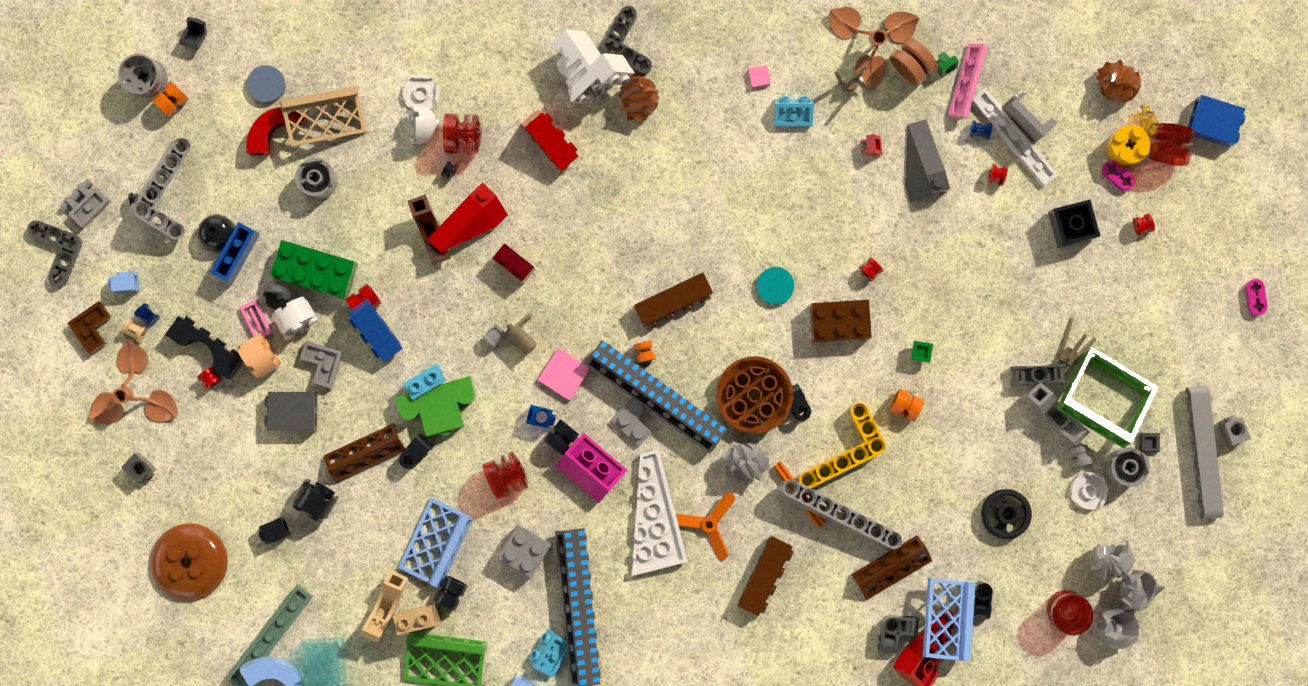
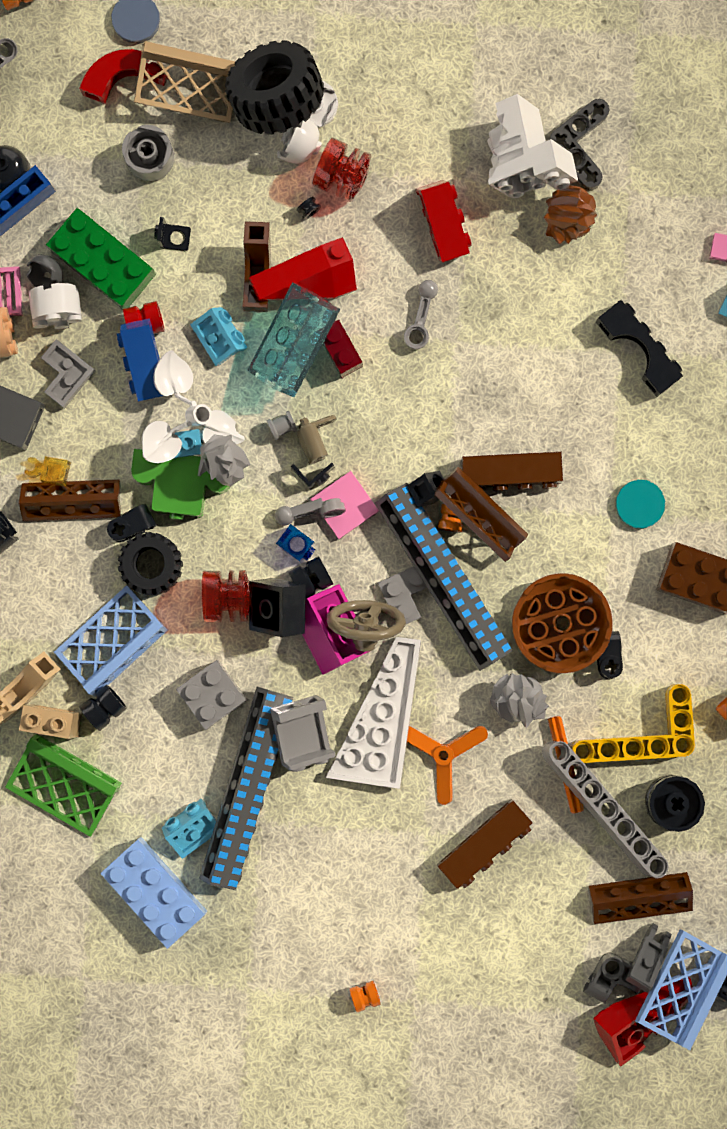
camera: 30 degrees right, 0 degrees up
none -> clear yellow plate [24,456,71,486]
none -> black tyre [118,532,183,595]
none -> white plant [142,350,245,463]
none -> black bracket [154,217,191,251]
none -> medium azure bracket [190,307,247,366]
none -> light grey hair [198,434,250,487]
none -> black tyre [225,40,324,135]
none -> clear light blue brick [247,282,340,397]
none -> black brick [249,578,305,638]
none -> light grey panel [270,695,335,772]
none -> light grey piece [275,498,346,526]
none -> black bracket [291,463,335,489]
none -> dark tan piece [326,600,406,652]
none -> light grey piece [404,280,438,349]
none -> black brick [407,471,448,507]
none -> reddish brown fence [434,467,528,562]
none -> black arch [596,300,683,397]
none -> dark grey hinge [626,923,672,993]
none -> black wheel [645,774,705,832]

